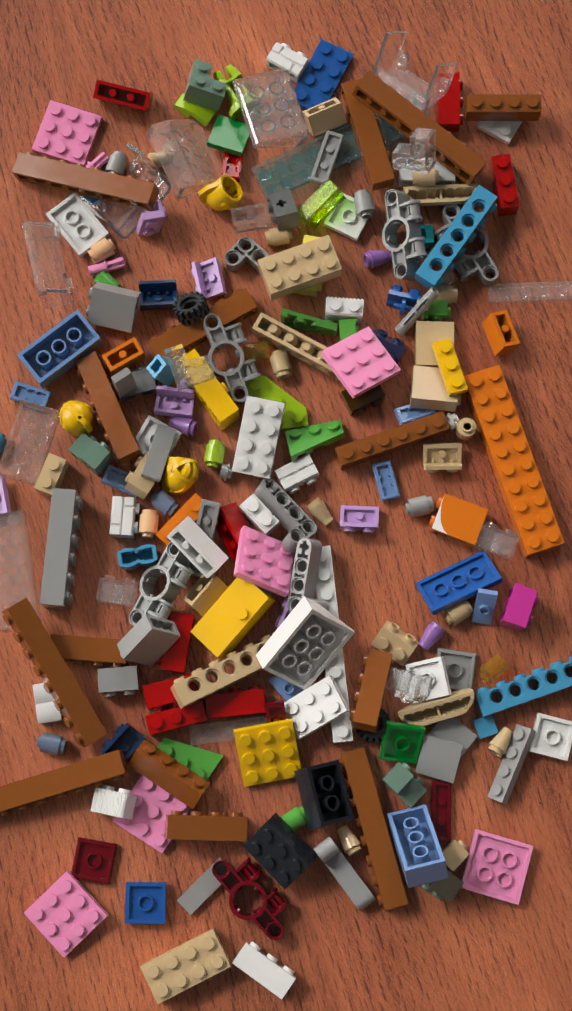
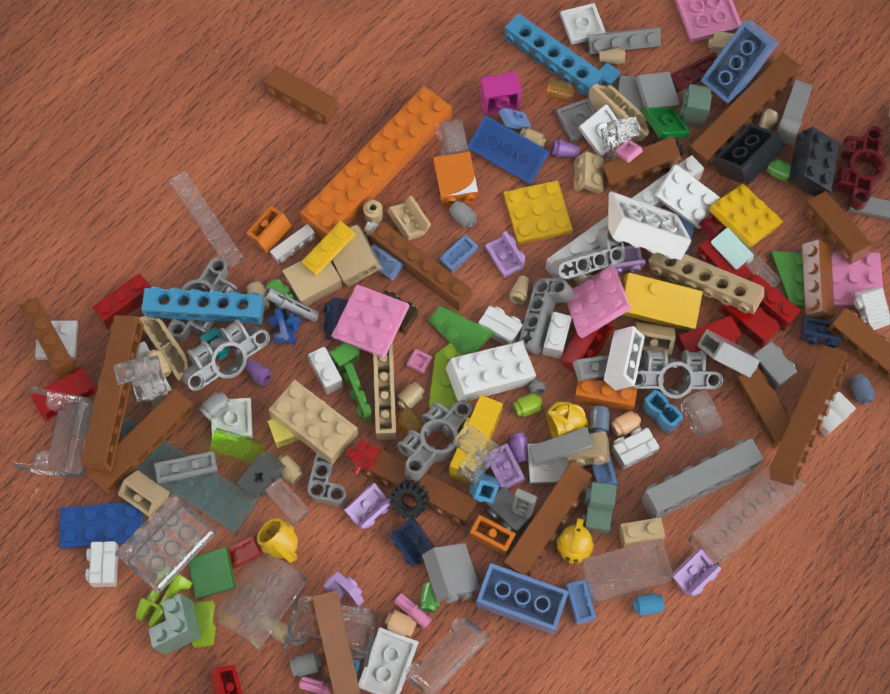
camera: 125 degrees left, 10 degrees down
none -> white piece [270,224,316,264]
none -> red piece [345,439,381,475]
none -> bright pink tile [406,348,433,375]
none -> yellow plate [503,180,573,245]
none -> bright pink tile [615,139,643,163]
none -> light aqua panel [711,227,754,270]

